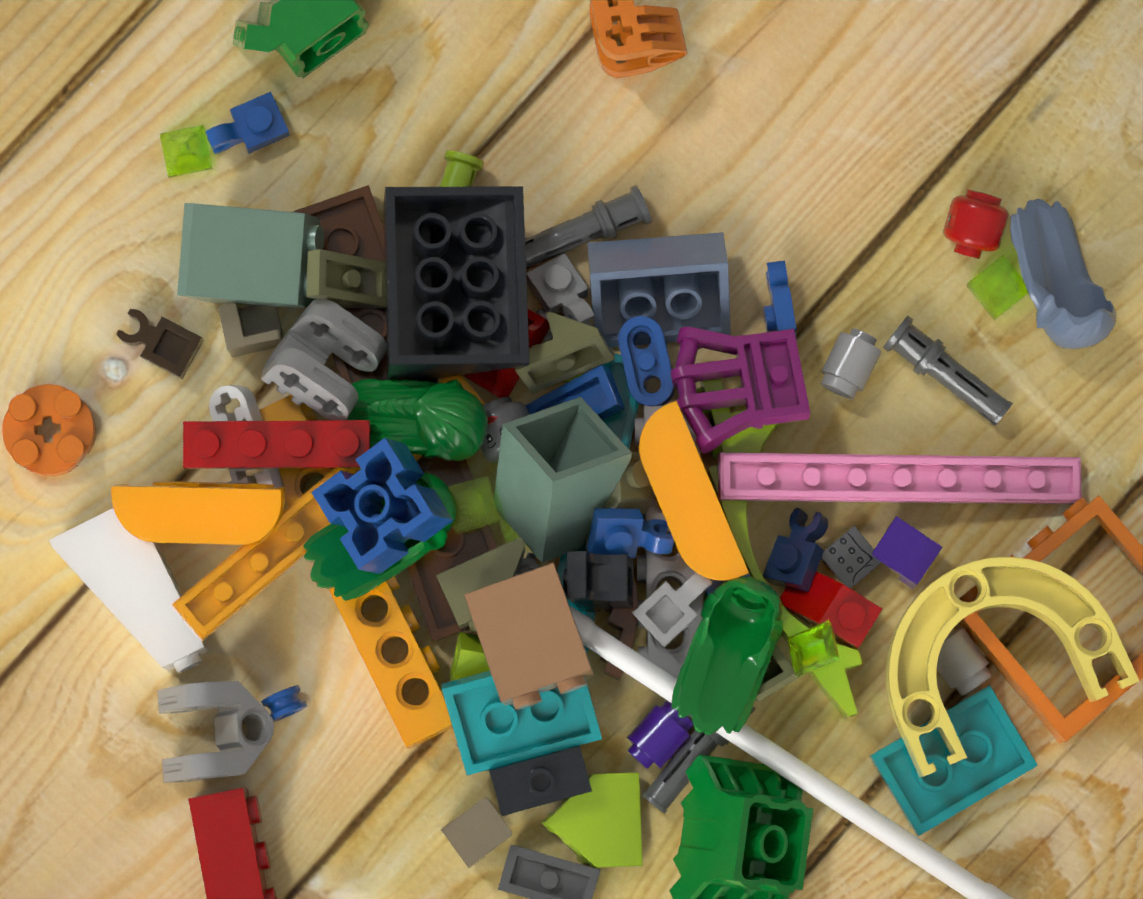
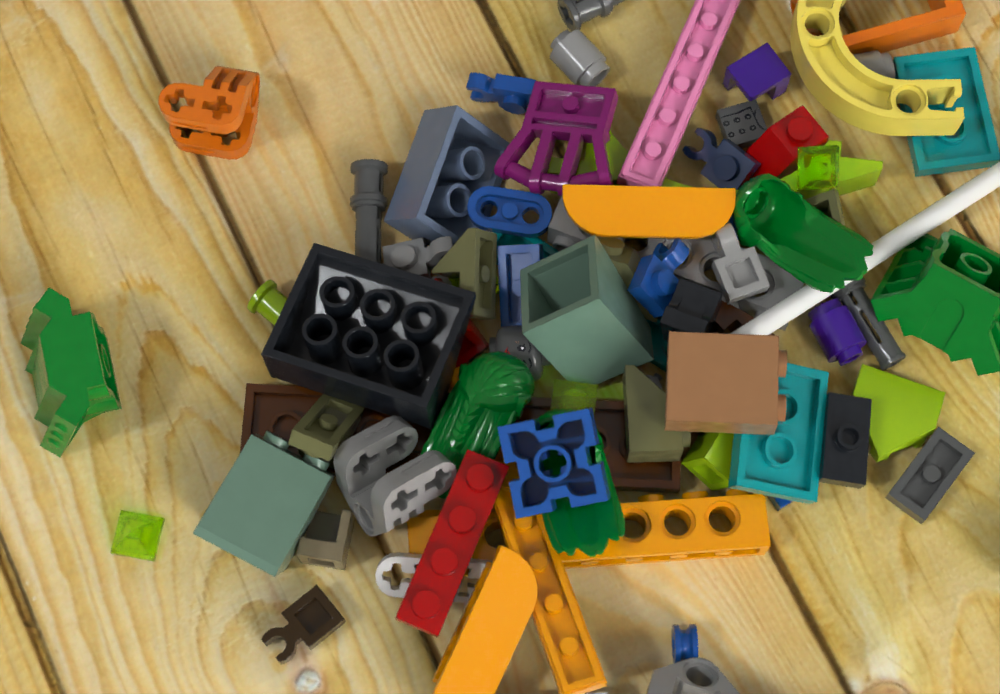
camera: 70 degrees left, 10 degrees down
blue plate [205,92,290,154] -> none
dark tan panel [441,796,512,868] -> none

